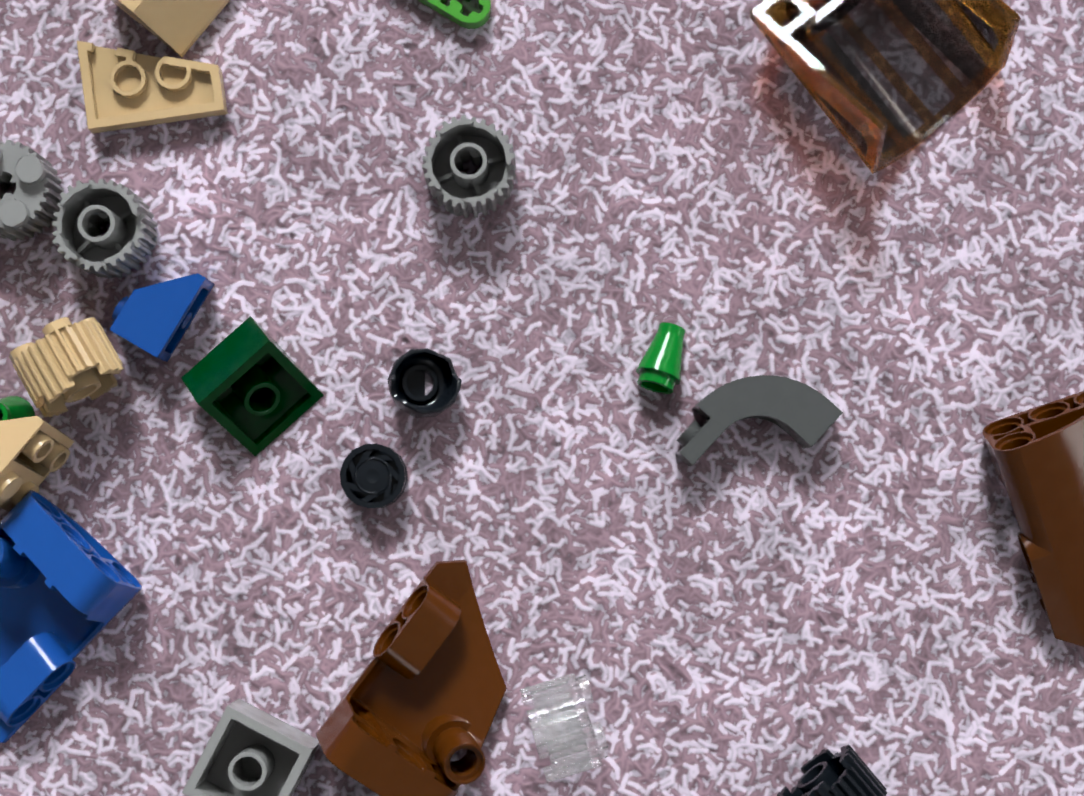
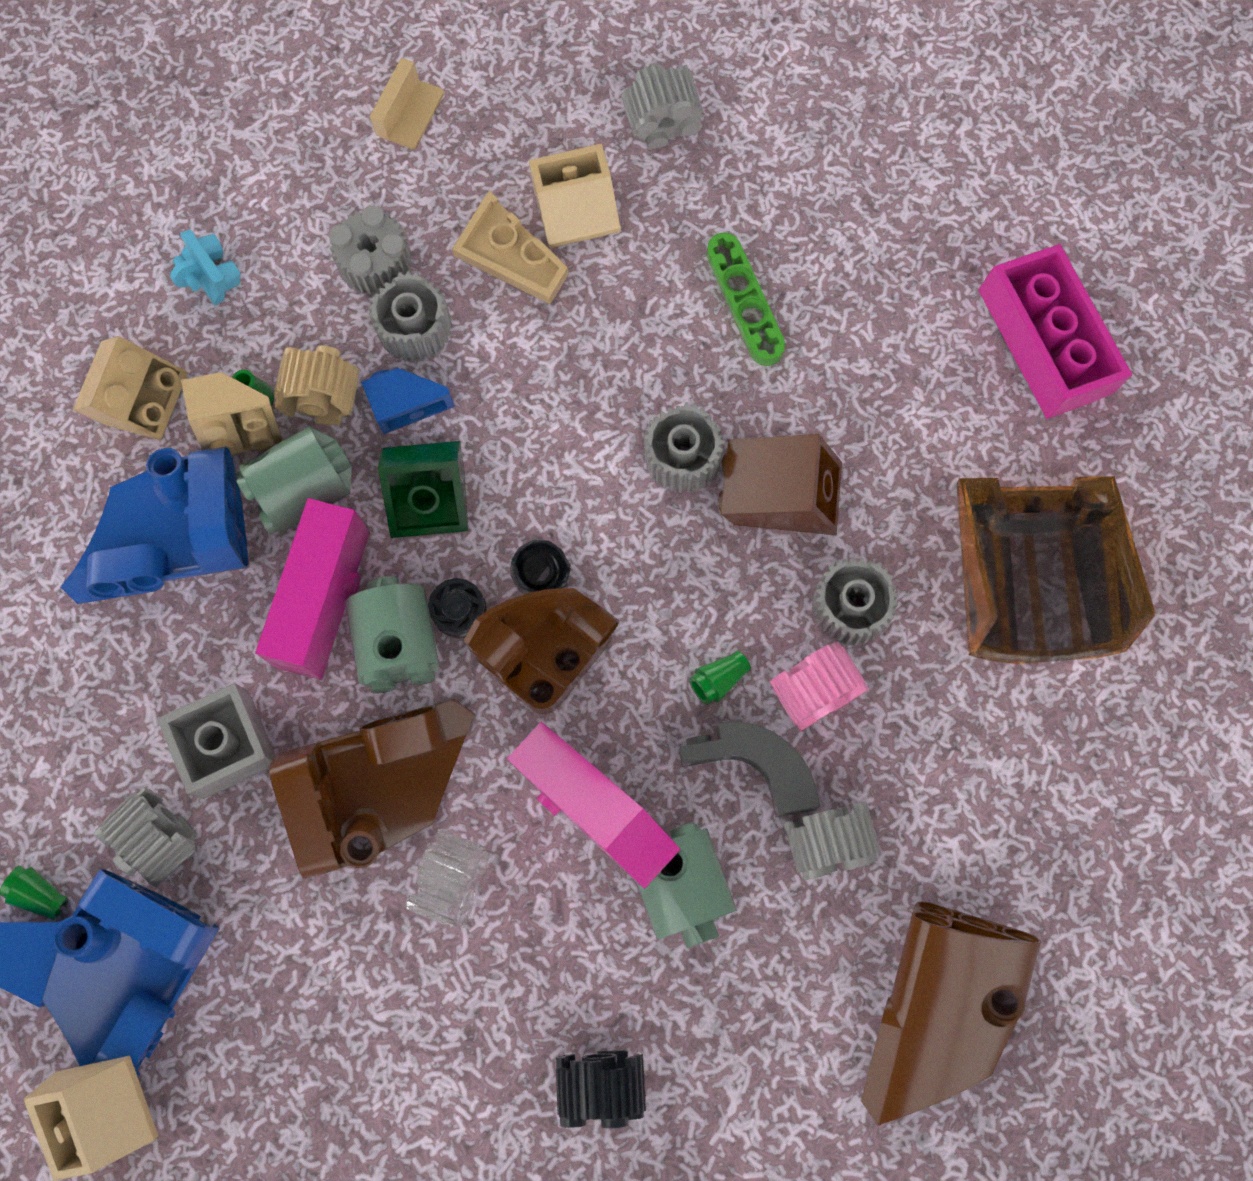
camera: 45 degrees right, 10 degrees down
none -> sand green cylinder [236,426,352,535]
none -> dark pink brick [255,498,370,681]
none -> sand green cylinder [345,576,440,694]
none -> reddish brown panel [463,588,620,714]
none -> dark pink brick [506,721,680,889]
none -> sand green cylinder [637,822,737,948]
none -> reddish brown slope [718,434,842,536]
none -> bright pink brick [769,641,869,732]
none -> light grey brick [784,801,880,881]
none -> light grey brick [812,558,898,646]

